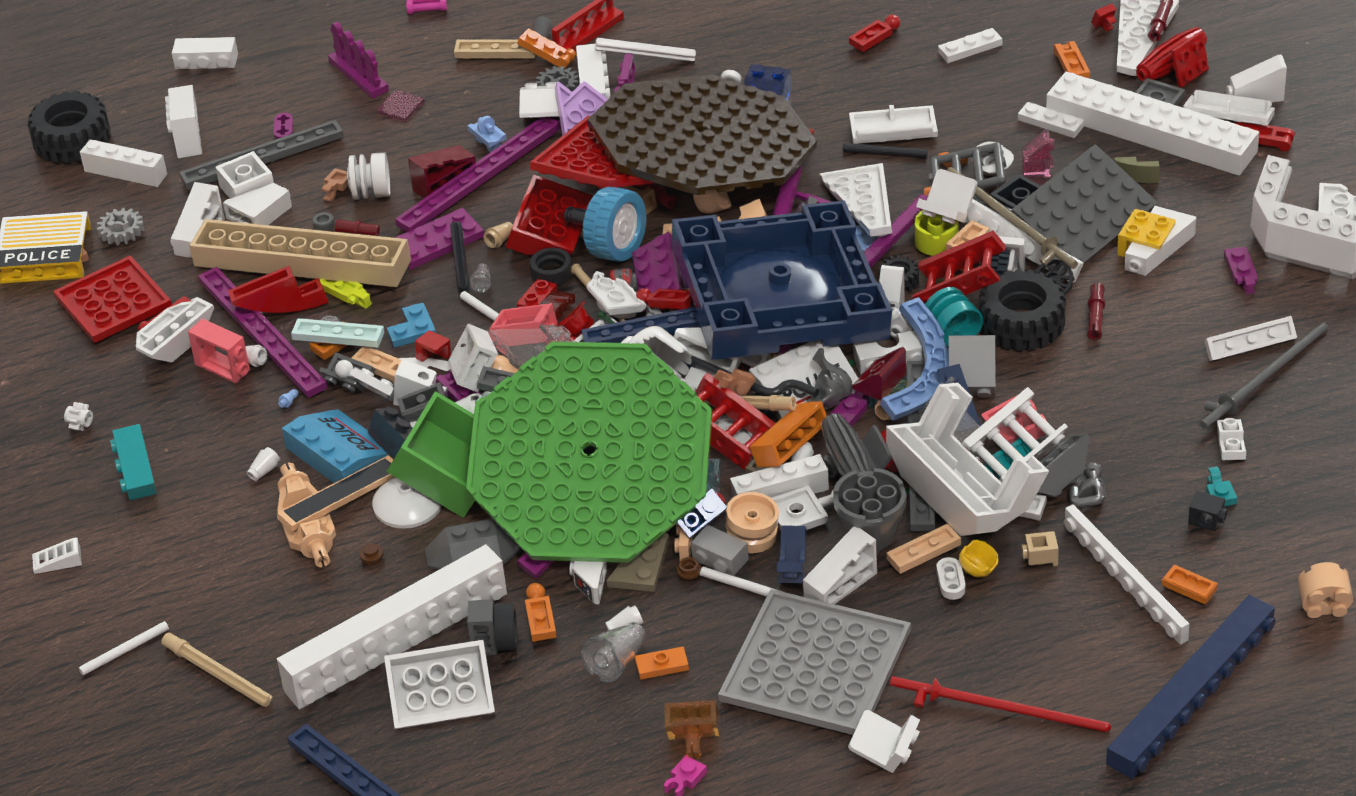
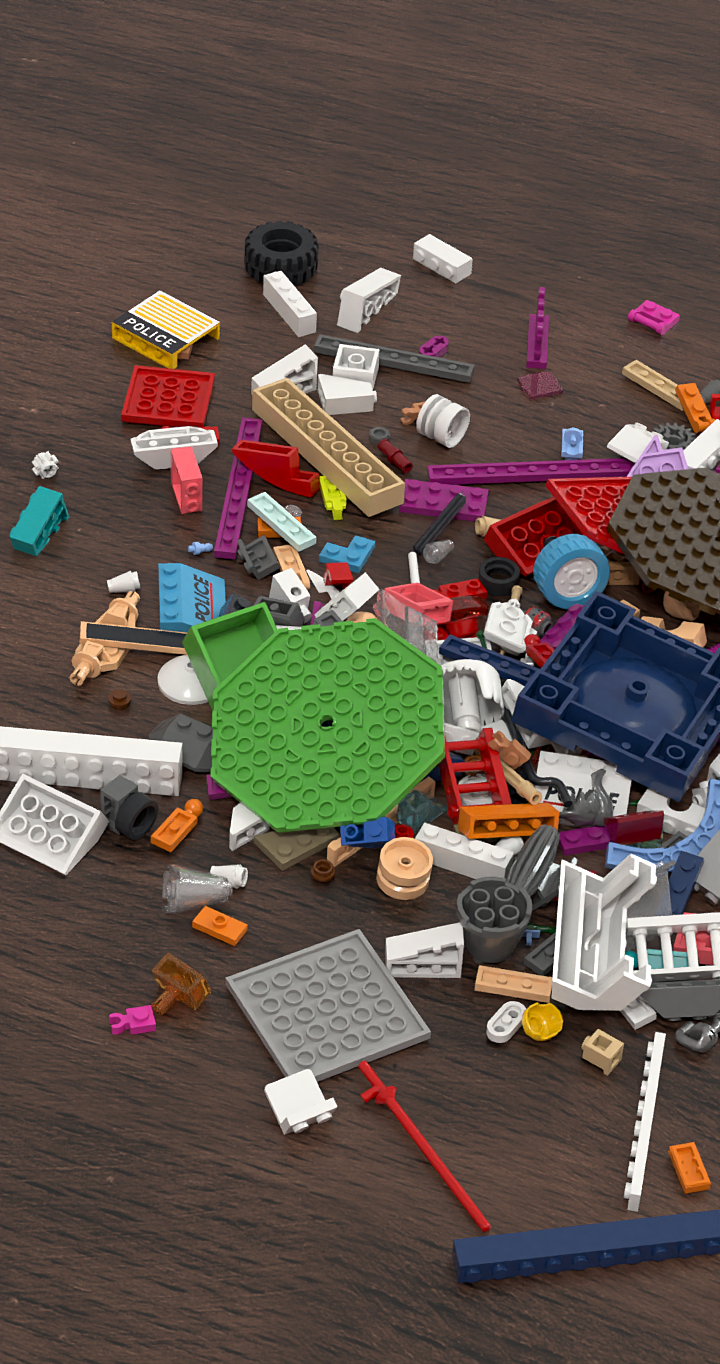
camera: 35 degrees right, 0 degrees up
light grey gear [97,208,144,245] -> none
white cone [245,345,267,367] -> none
white plate [335,360,394,401] -> none
dark red wedge [408,145,476,198] -> none
light grey brick [691,525,749,576] -> none
white bar [700,567,786,597] -> none
white plate [772,485,833,531] -> none
dark blue arch [777,525,807,583] -> none

